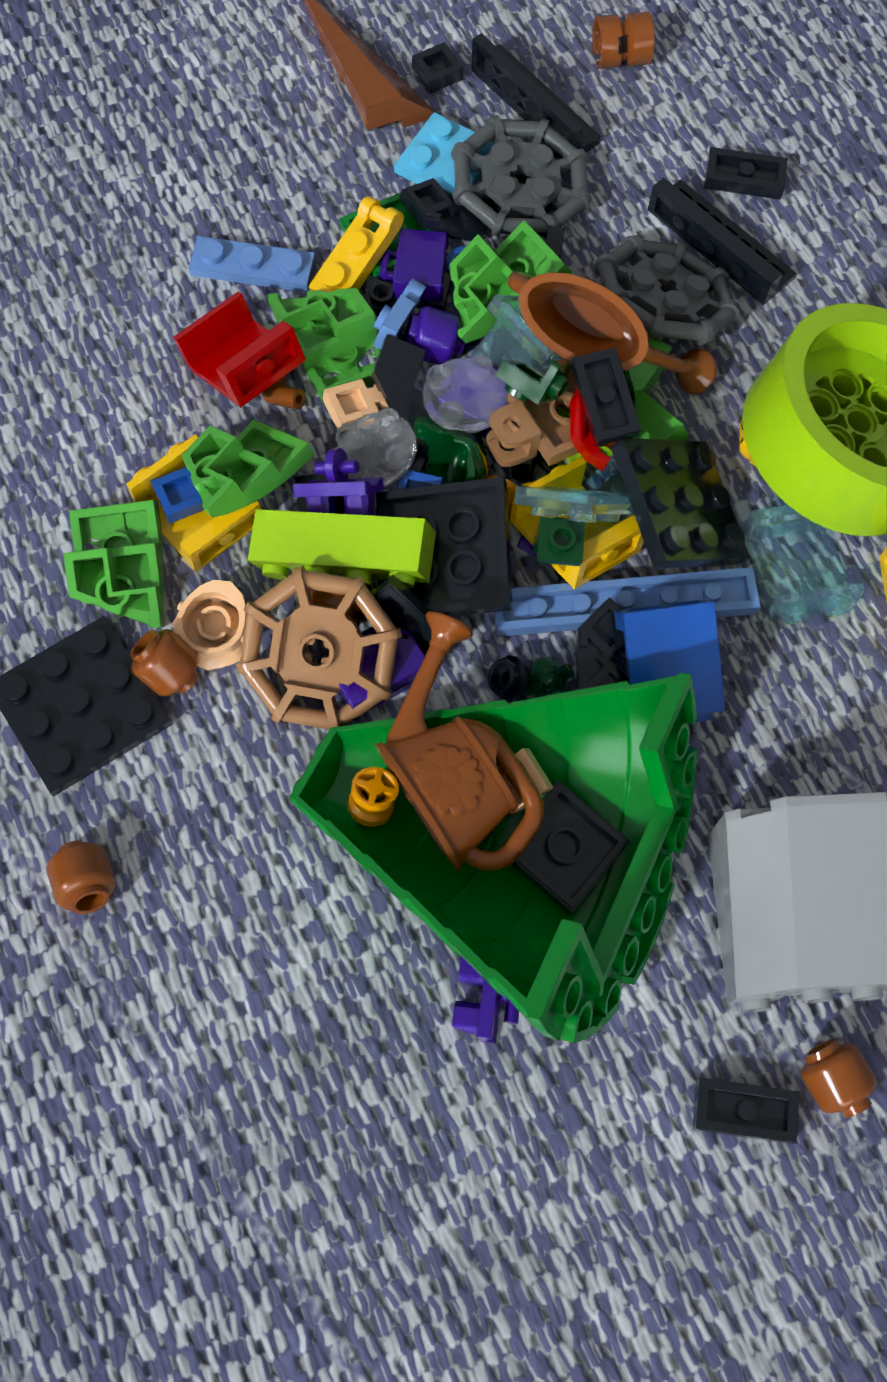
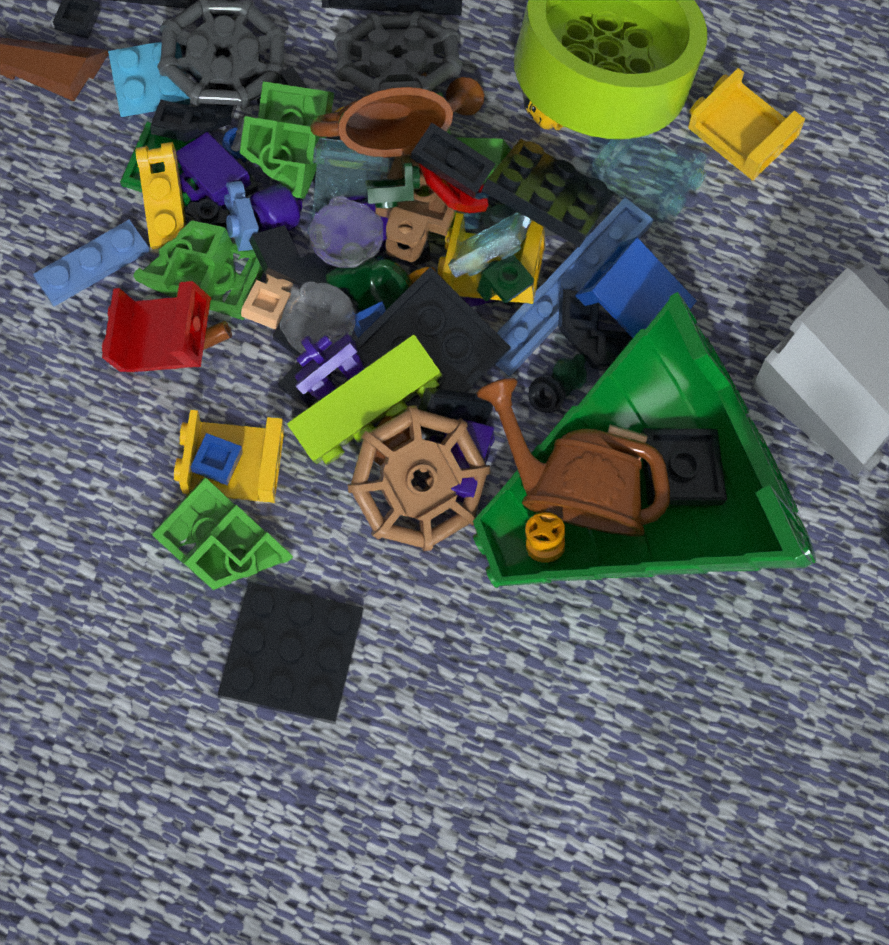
camera: 45 degrees left, 0 degrees up
dark orange head [46,841,116,914] -> none
dark orange head [130,629,199,696] -> none
light nougat hat [172,580,247,671] -> none
bright green slope [181,419,315,518] -> none
dark purple hips [452,957,519,1044] -> none

